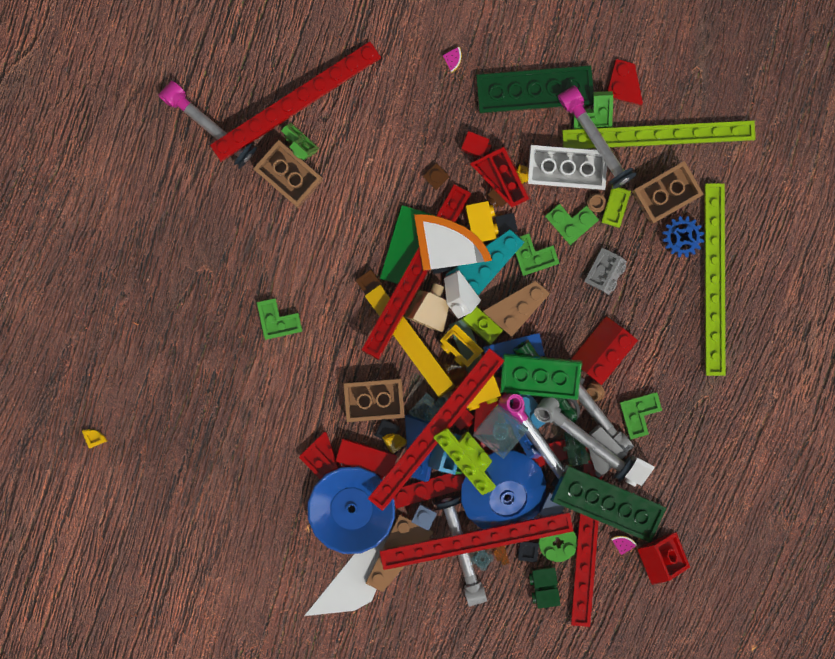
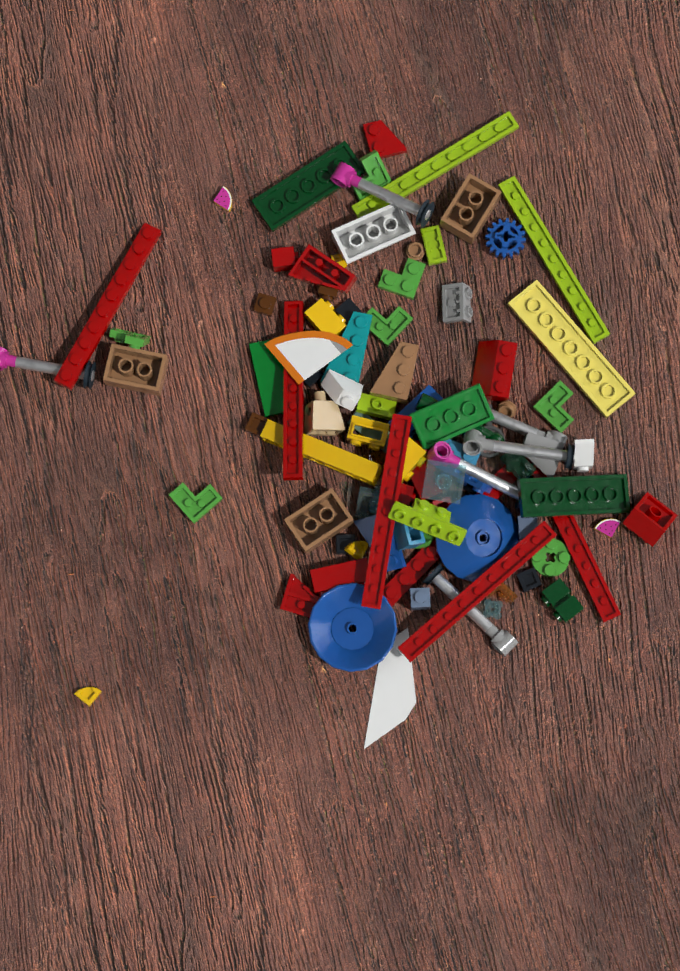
camera: 25 degrees left, 10 degrees down
medium nougat wing [366,514,434,592] -> none
none -> light yellow plate [508,280,636,418]

